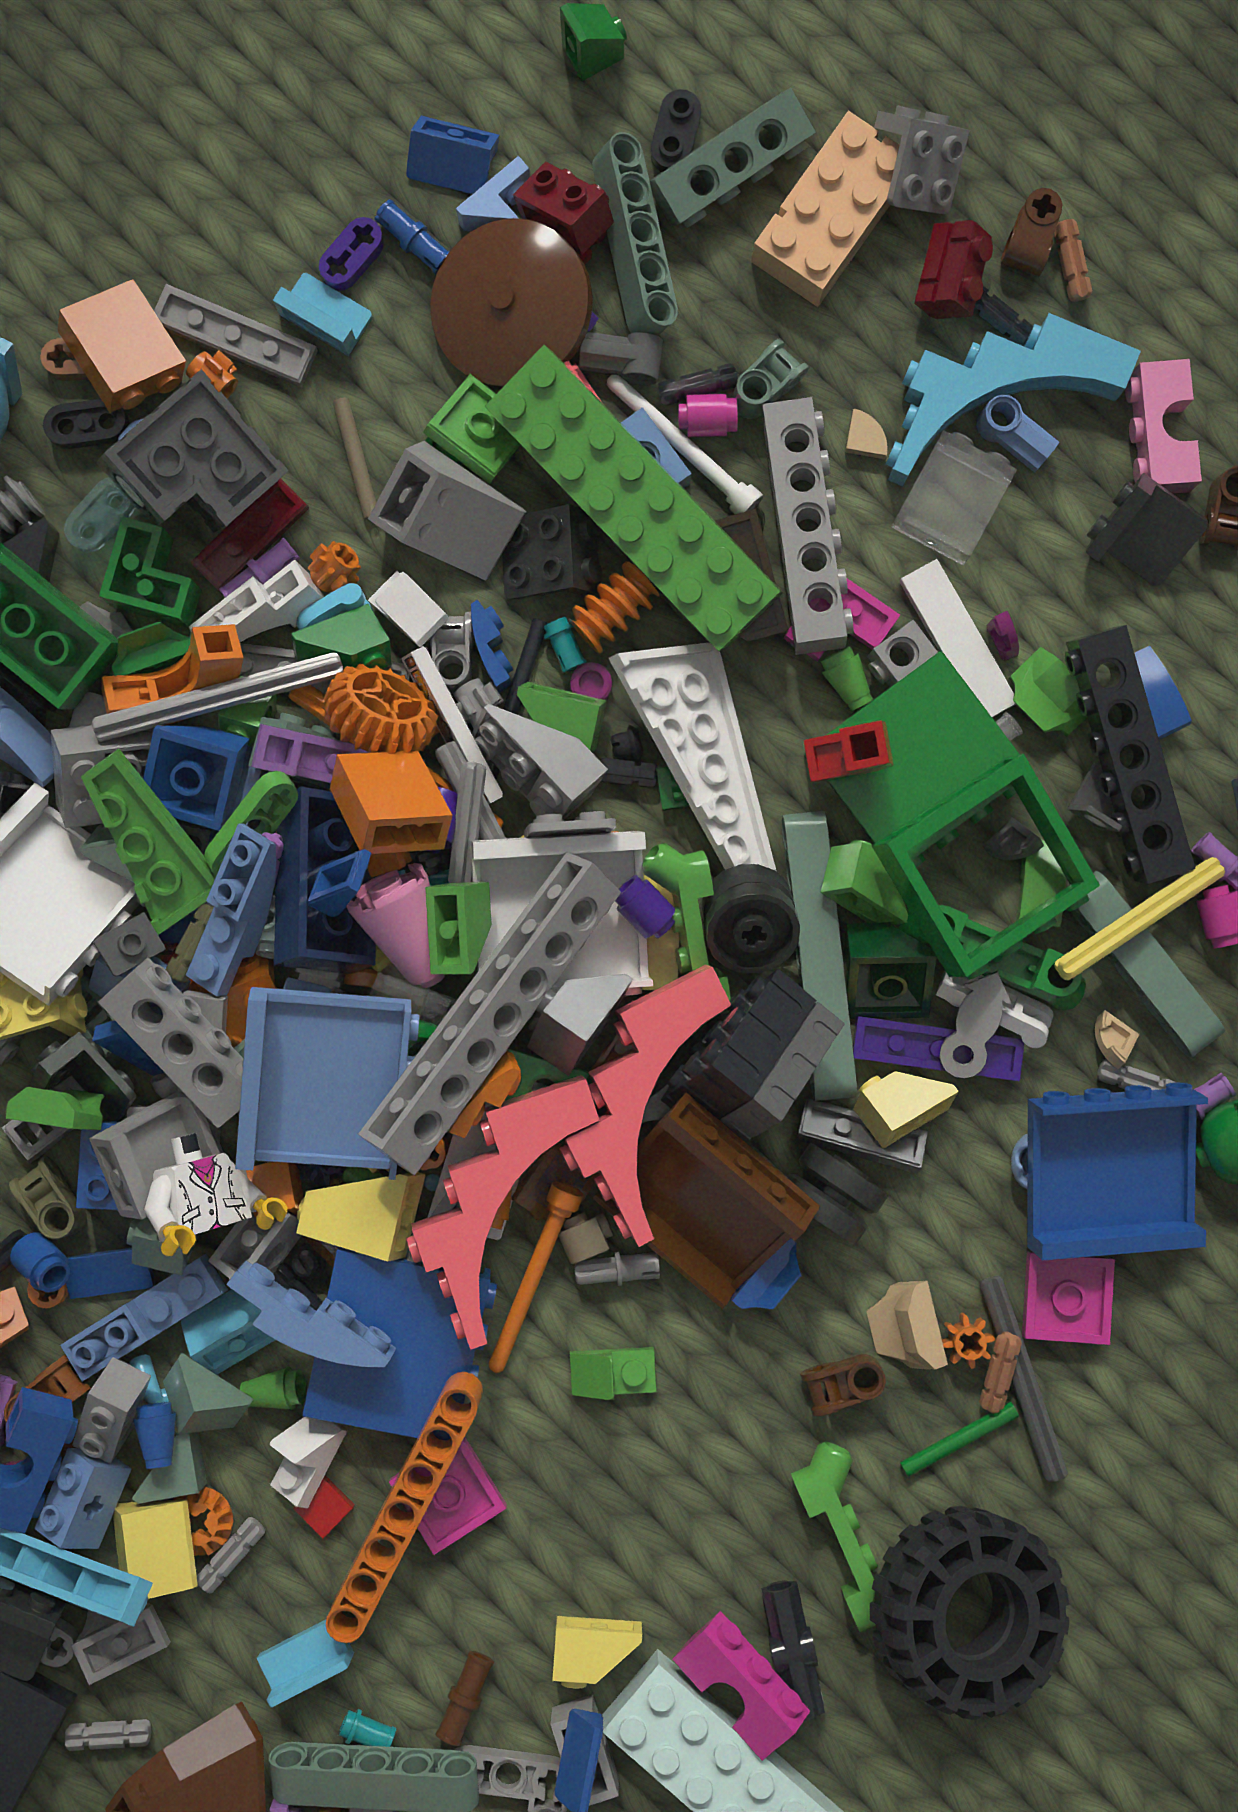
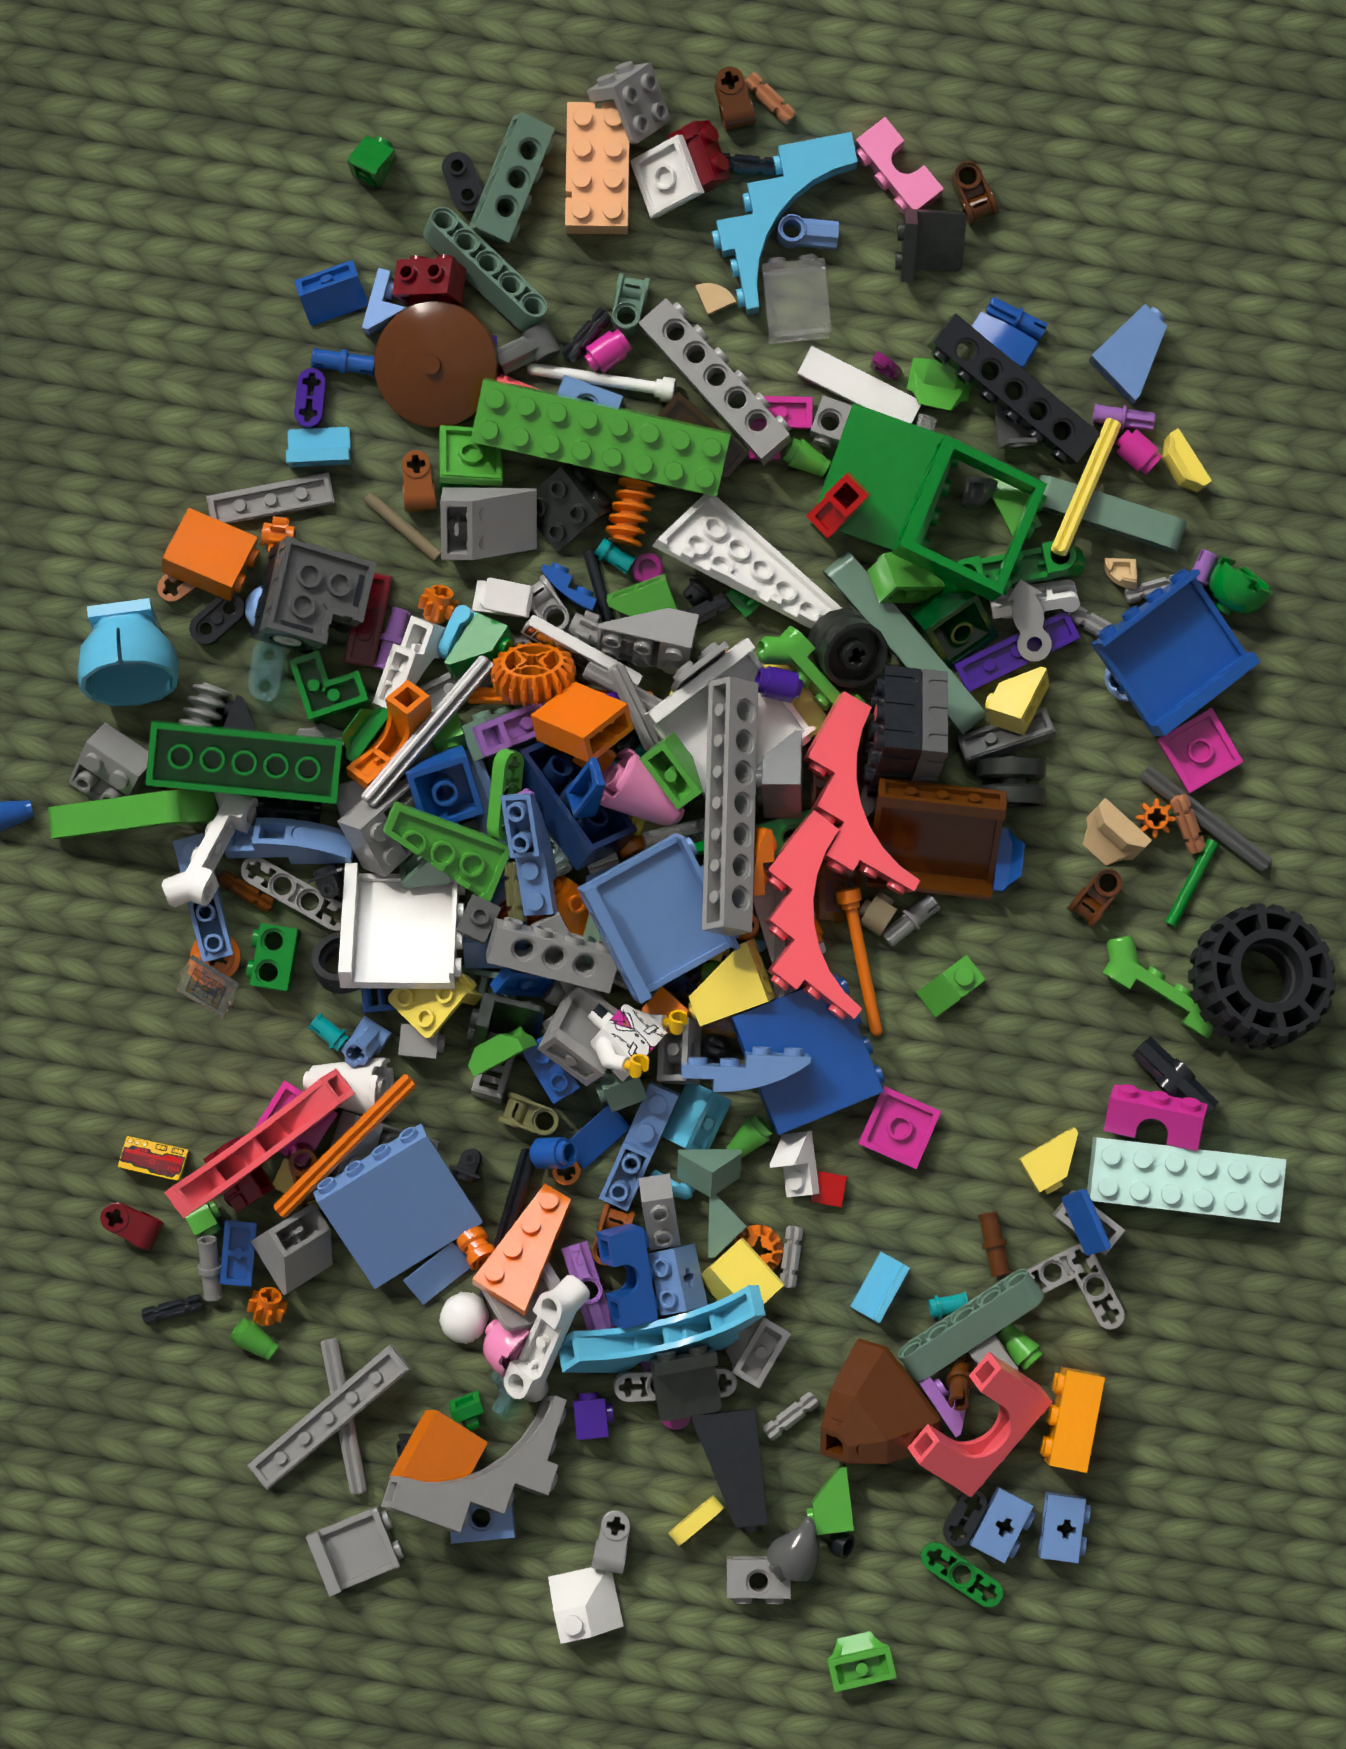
camera: 30 degrees left, 0 degrees up
blue cone [133,1402,176,1469] -> none
orange beam [326,1372,483,1643] -> none
none -> dark orange piece [402,450,436,512]
none -> white tile [630,135,704,218]
none -> blue axle [986,297,1048,341]
none -> light grey axle [1070,606,1114,637]

